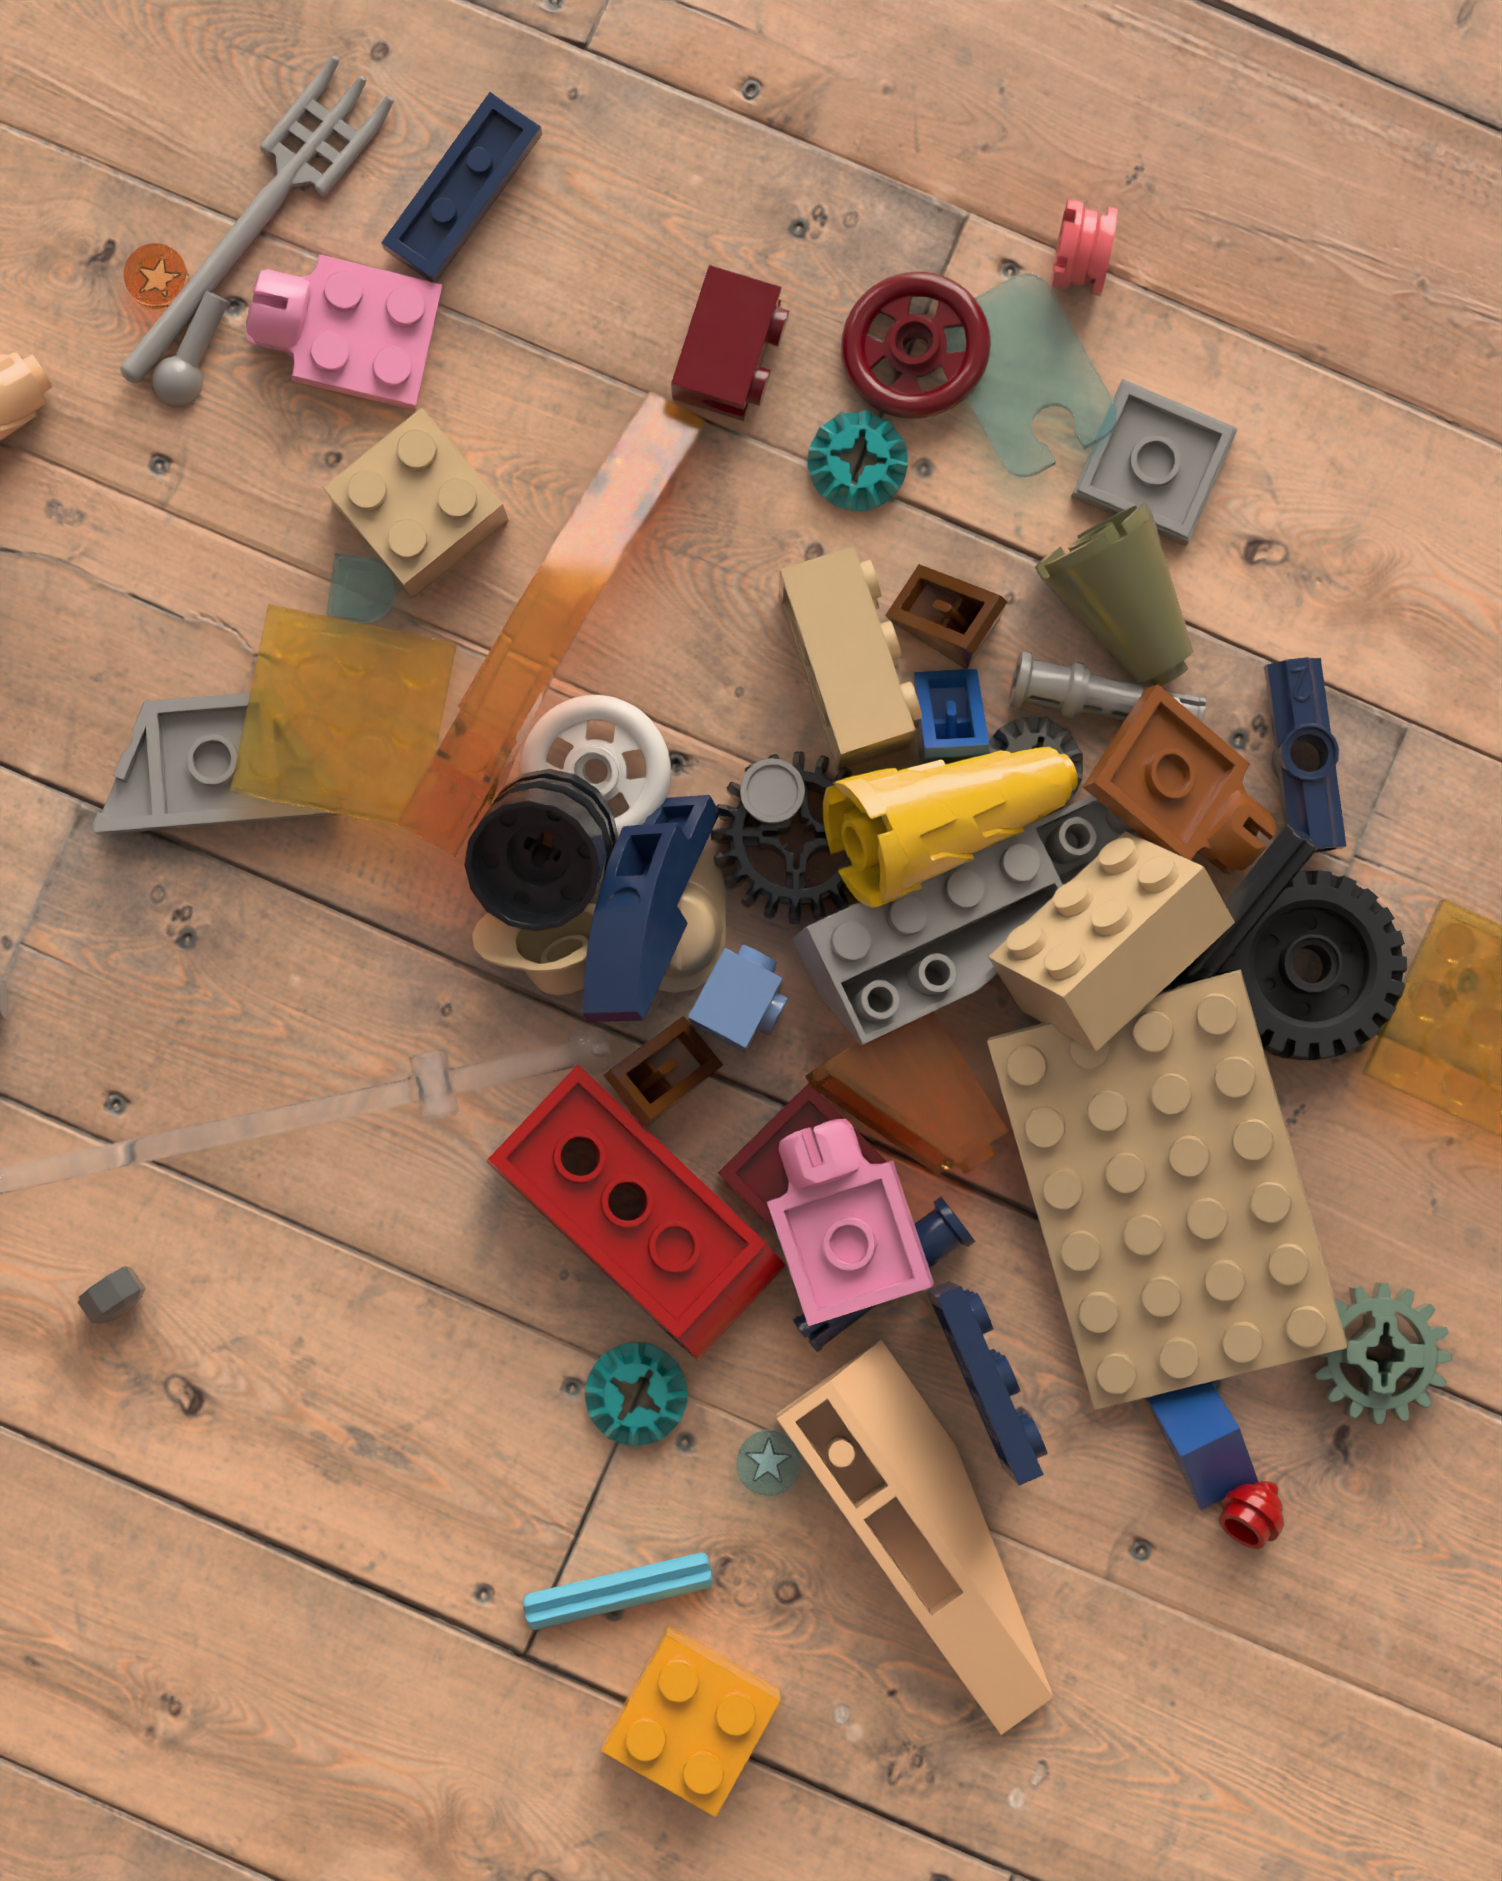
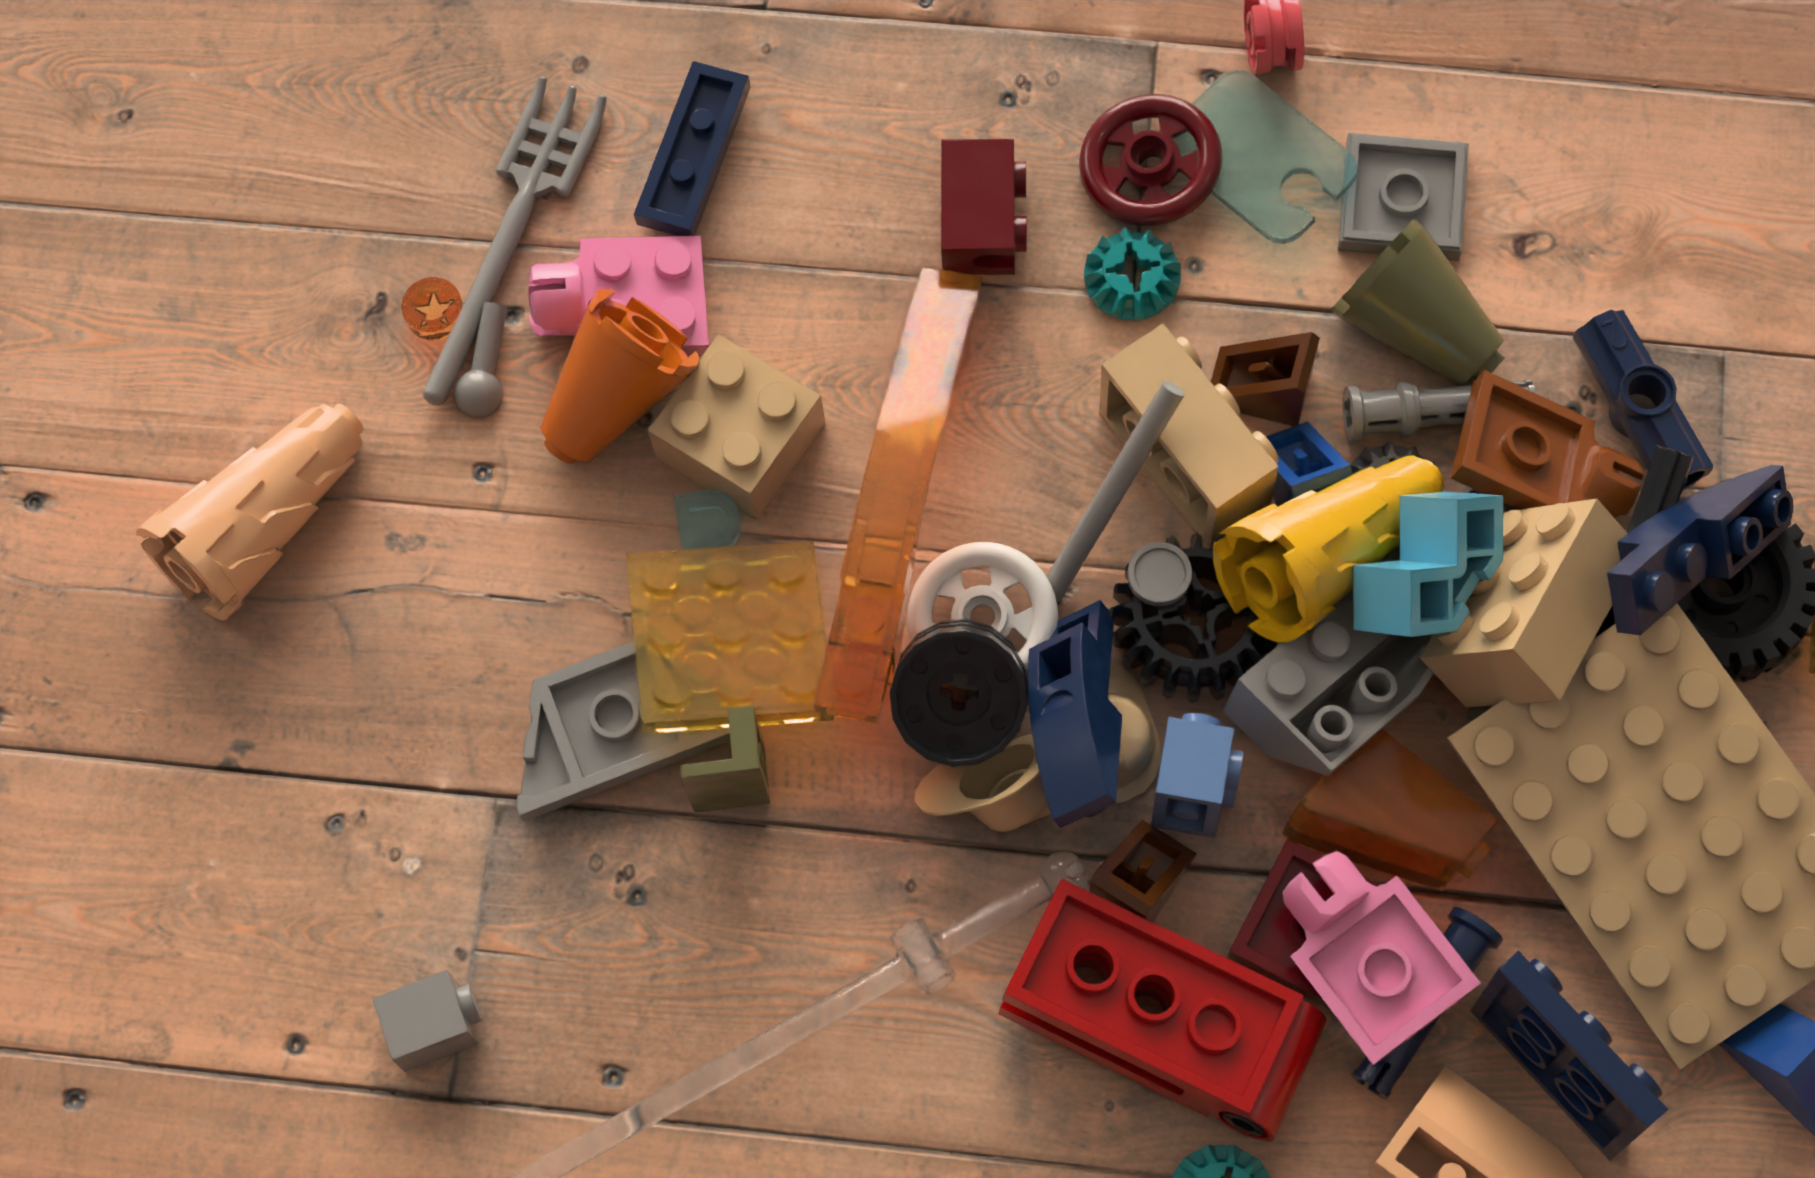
camera: 10 degrees left, 15 degrees down
none -> orange cone [540,288,699,464]
none -> olive panel [680,705,770,812]
none -> light grey bar [1047,381,1185,601]
none -> medium azure brick [1353,491,1503,637]
none -> dark blue slope [1607,465,1794,636]

